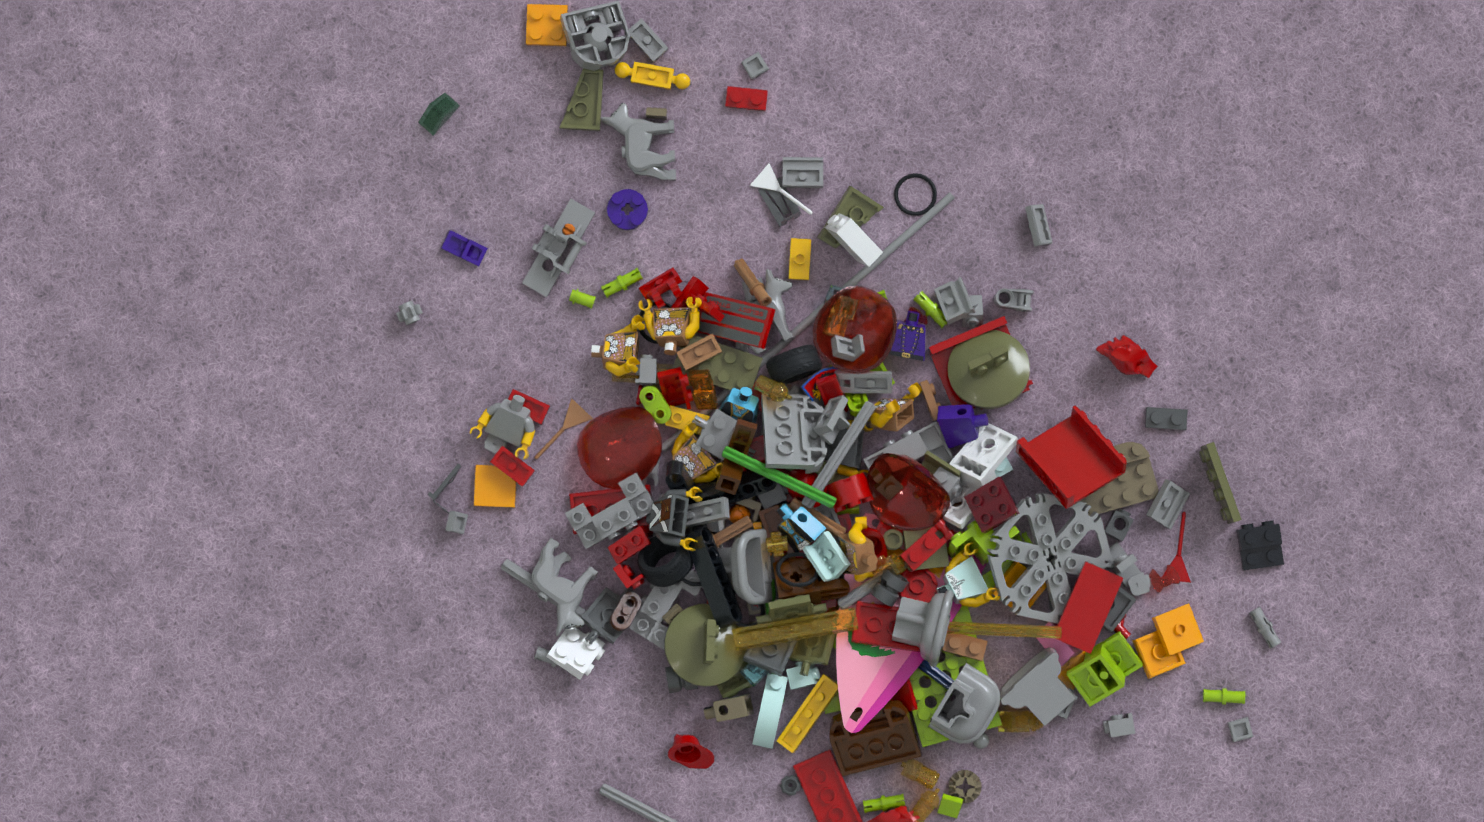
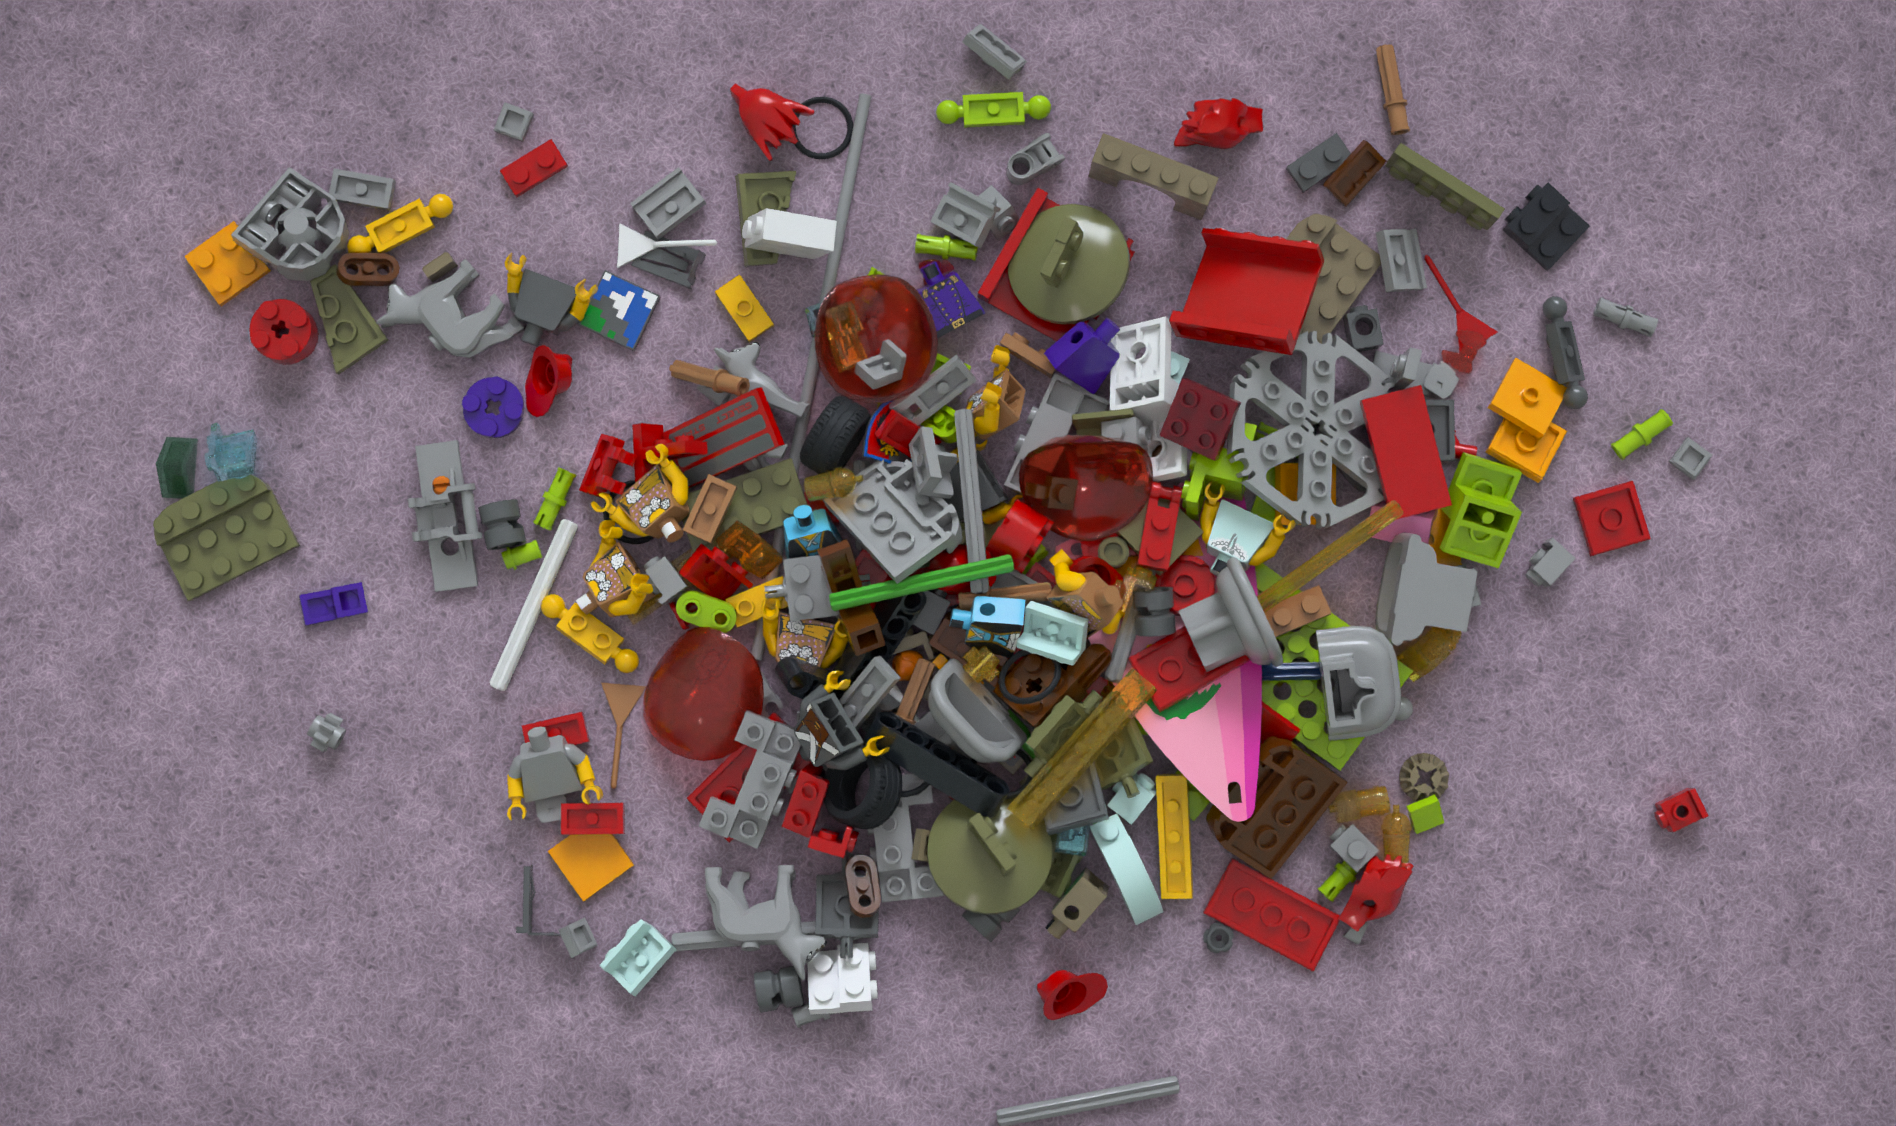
camera: 40 degrees left, 0 degrees up
none -> olive plate [153,473,300,601]
none -> clear light blue bracket [205,422,257,482]
none -> red brick [249,299,319,365]
none -> reddish brown plate [336,253,400,286]
none -> dark grey wheel [478,499,526,550]
none -> white axle [490,519,578,691]
none -> dark grey torso [505,253,598,347]
none -> red piece [525,345,573,417]
none -> yellow plate [541,594,639,673]
none -> tile [578,270,661,352]
none -> light aqua bracket [600,919,677,996]
none -> red piece [730,83,815,161]
none -> dark grey wheel [754,966,804,1013]
none -> lime plate [936,92,1051,128]
none -> dark tan arch [1088,133,1219,220]
none -> reddish brown plate [1323,140,1387,207]
none -> light grey bracket [1329,824,1379,873]
none -> medium nougat axle [1376,44,1410,135]
none -> dark grey plate [1542,296,1588,409]
none -> red tile [1573,481,1651,557]

